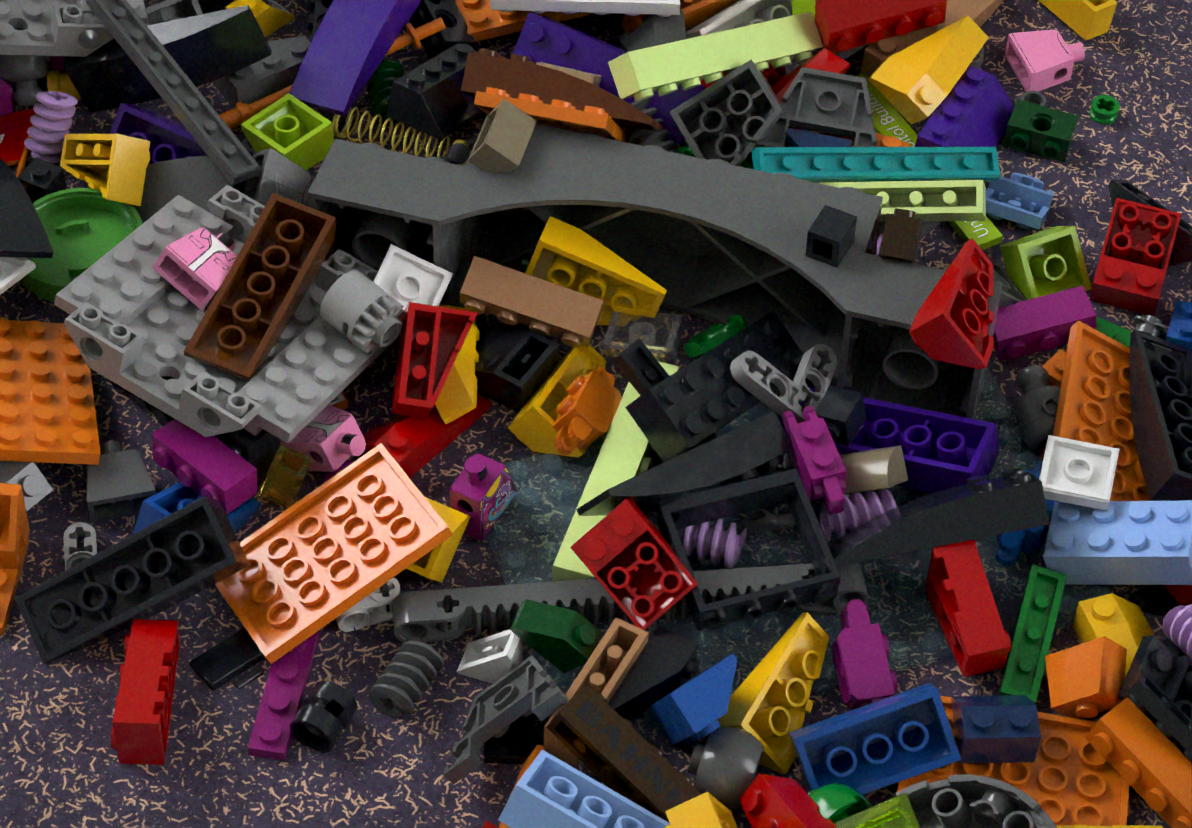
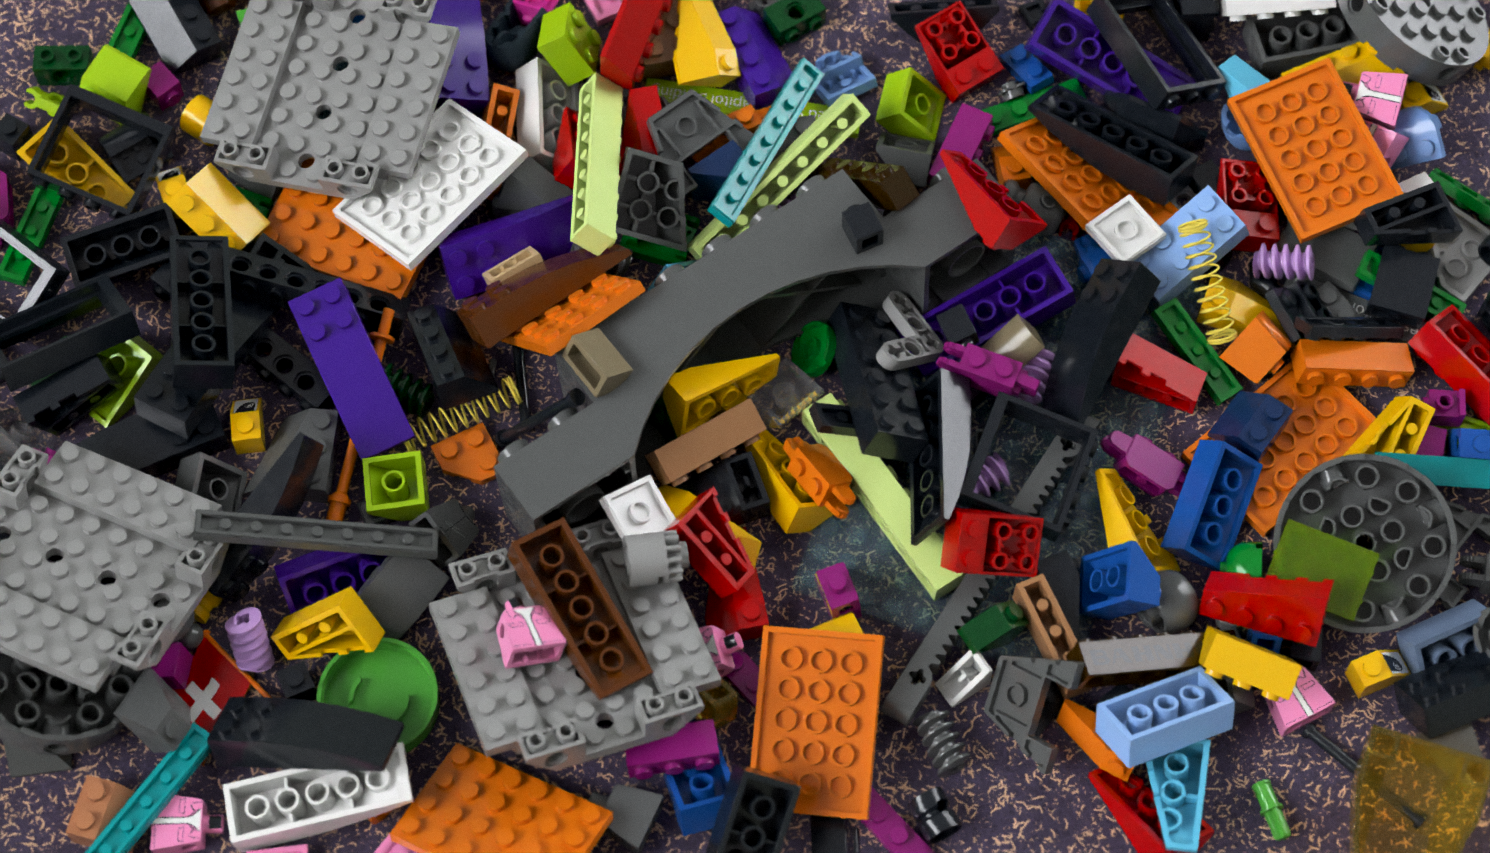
camera: 50 degrees left, 15 degrees up
none -> light yellow piece [1177,219,1238,345]

